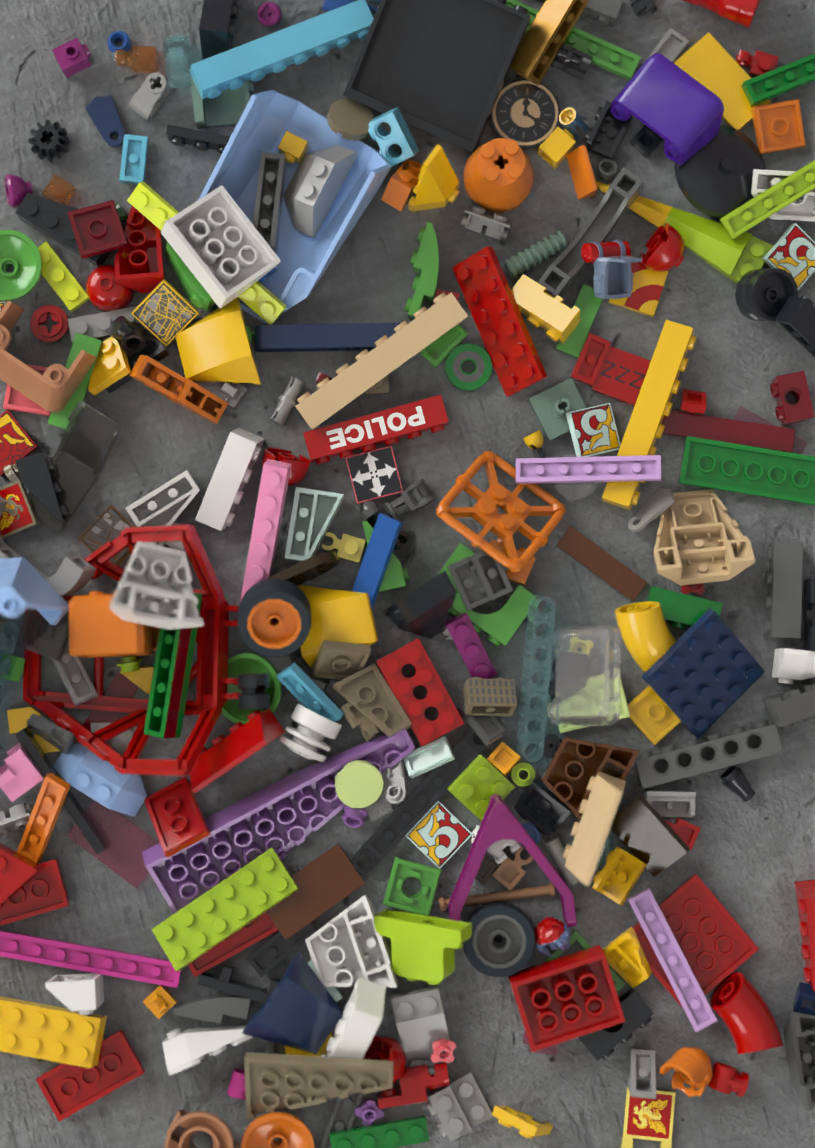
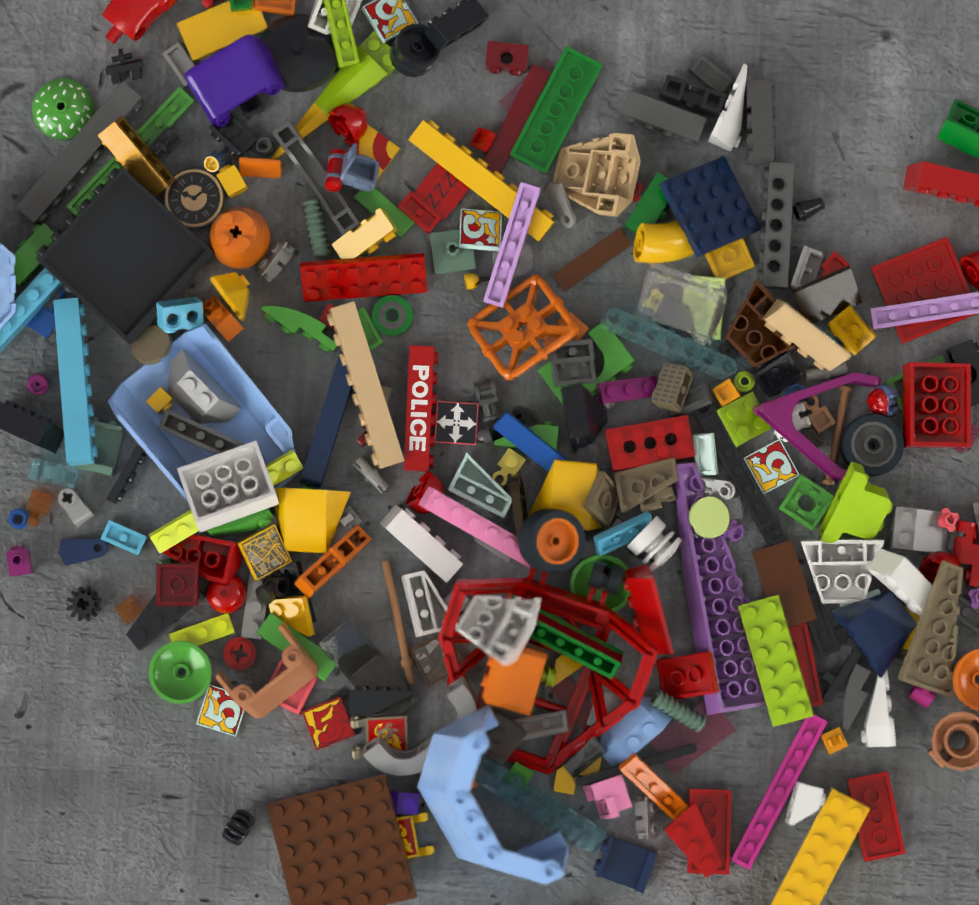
camera: 70 degrees left, 0 degrees up
magenta brick [4,174,33,208] -> none
yellow wing [602,927,652,989] -> none
none -> medium nougat bar [382,560,415,684]
none -> sand green piece [650,689,706,732]

